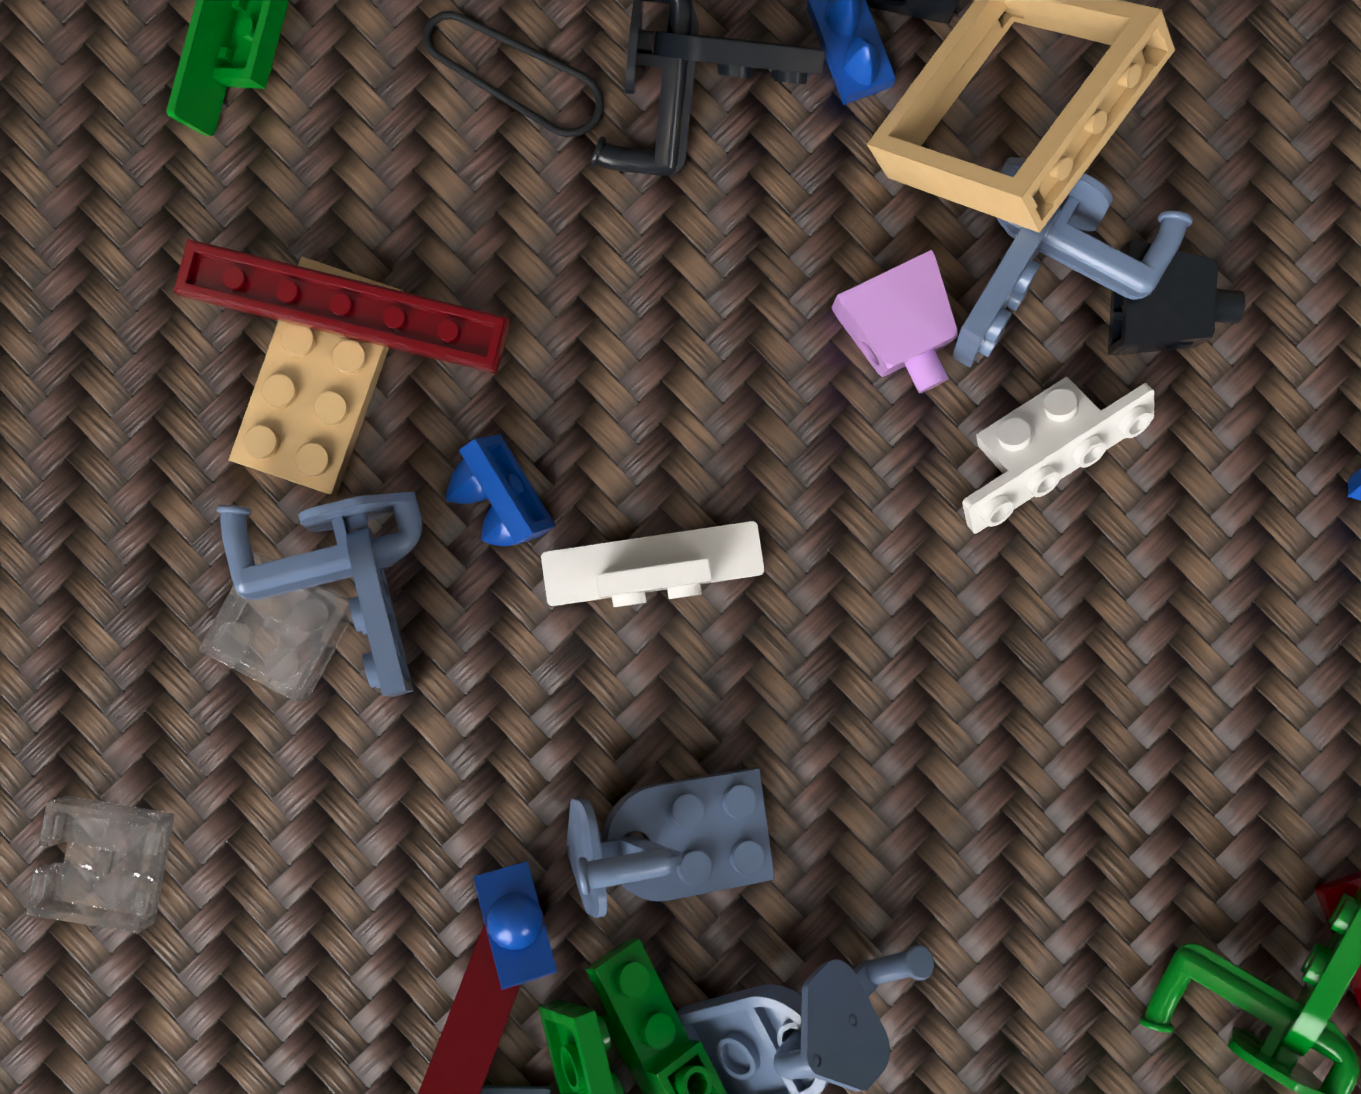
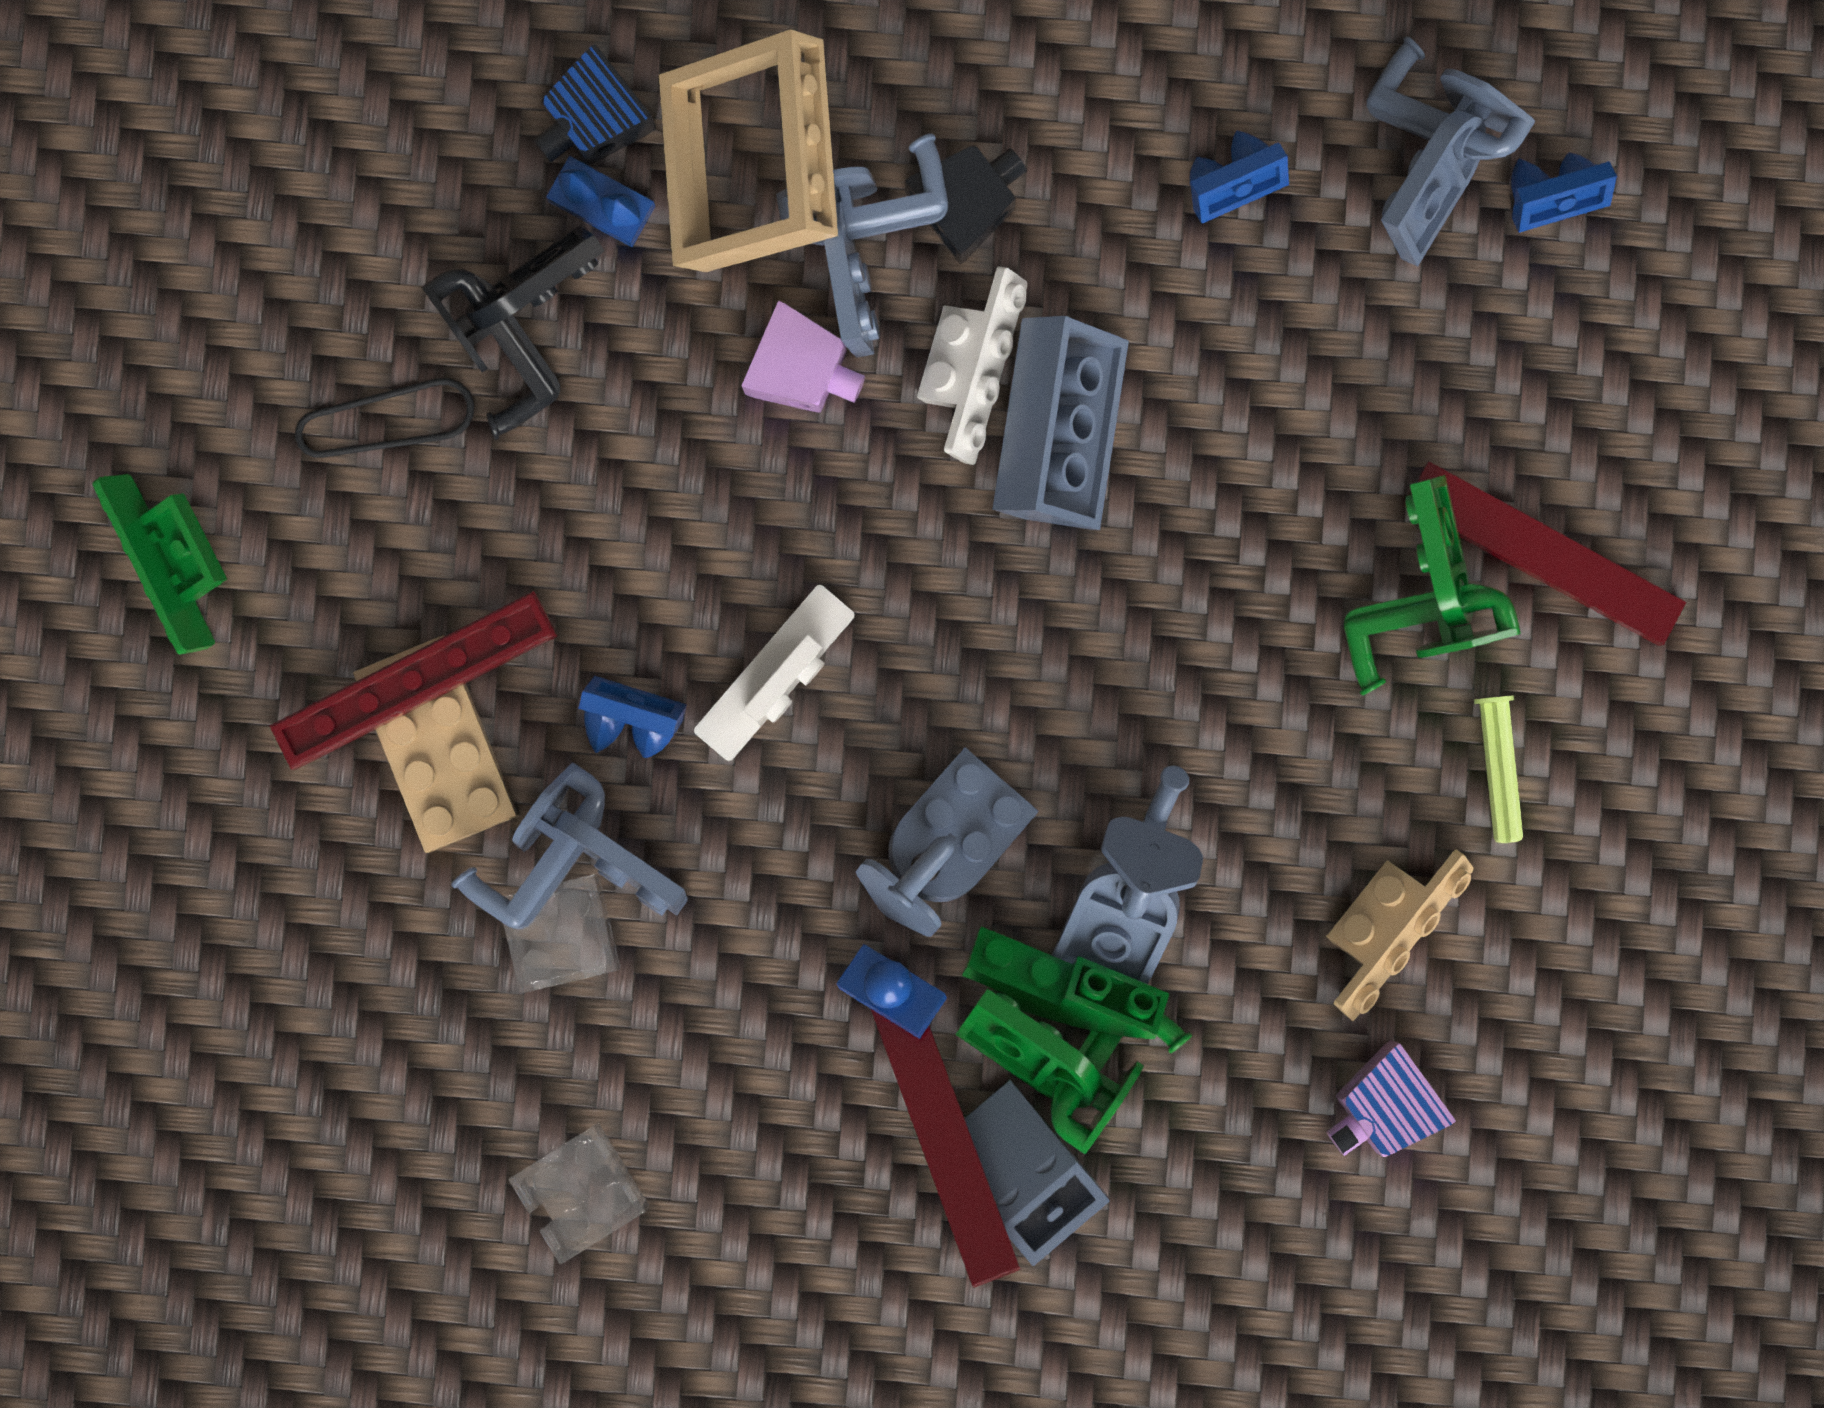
camera: 40 degrees left, 0 degrees up
none -> sand blue slope [992,316,1129,530]

